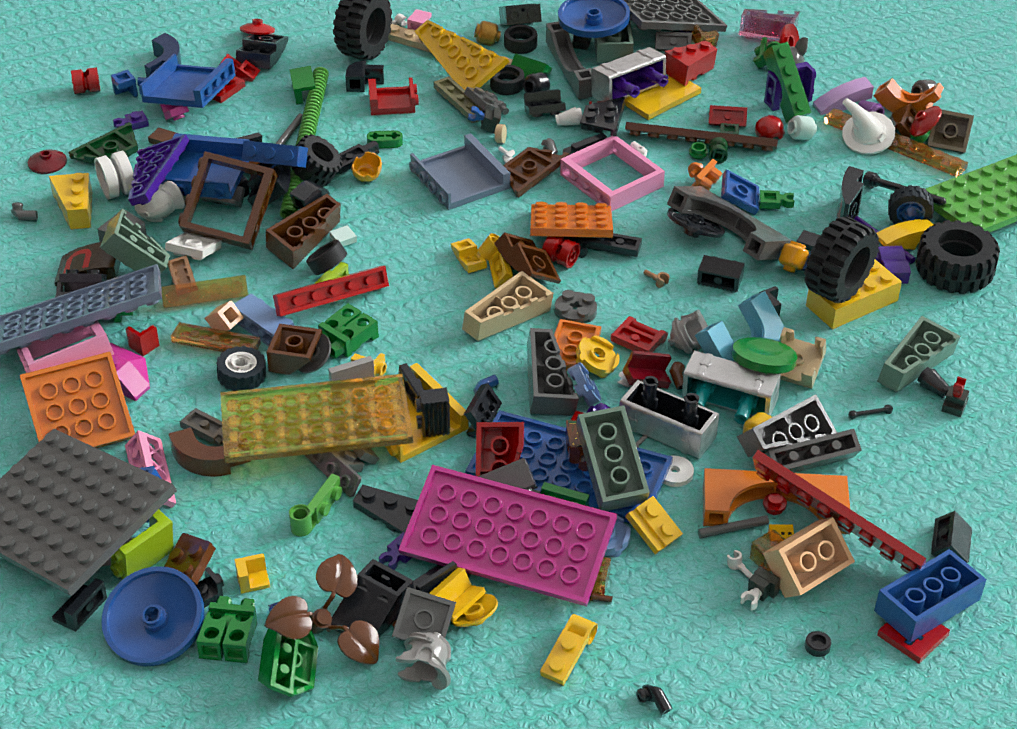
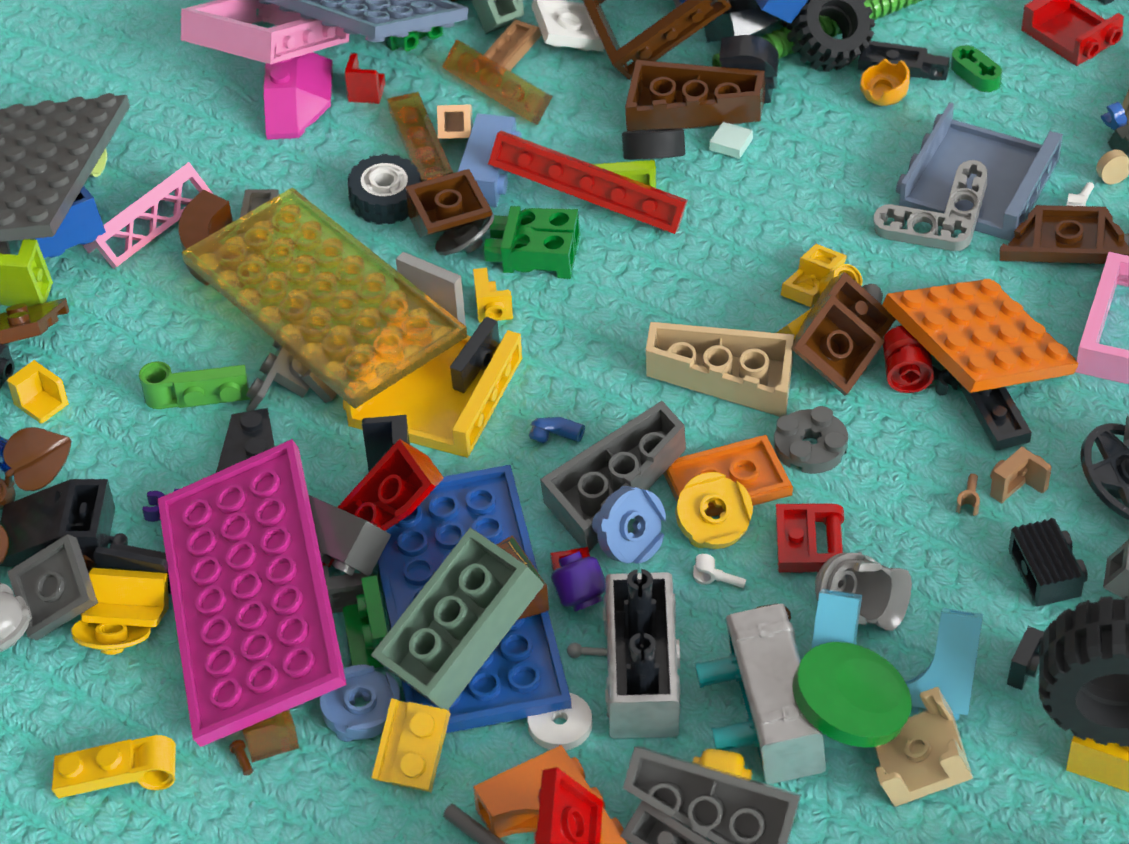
camera: 60 degrees right, 5 degrees up
orange plate [20,351,135,448] -> none
black brick [415,387,450,438] -> none
black bracket [464,383,502,436] -> none
dark red panel [622,351,672,389] -> none
none -> black panel [362,415,410,471]
none -> light grey beam [874,160,987,251]
none -> medium nougat bracket [990,447,1052,503]

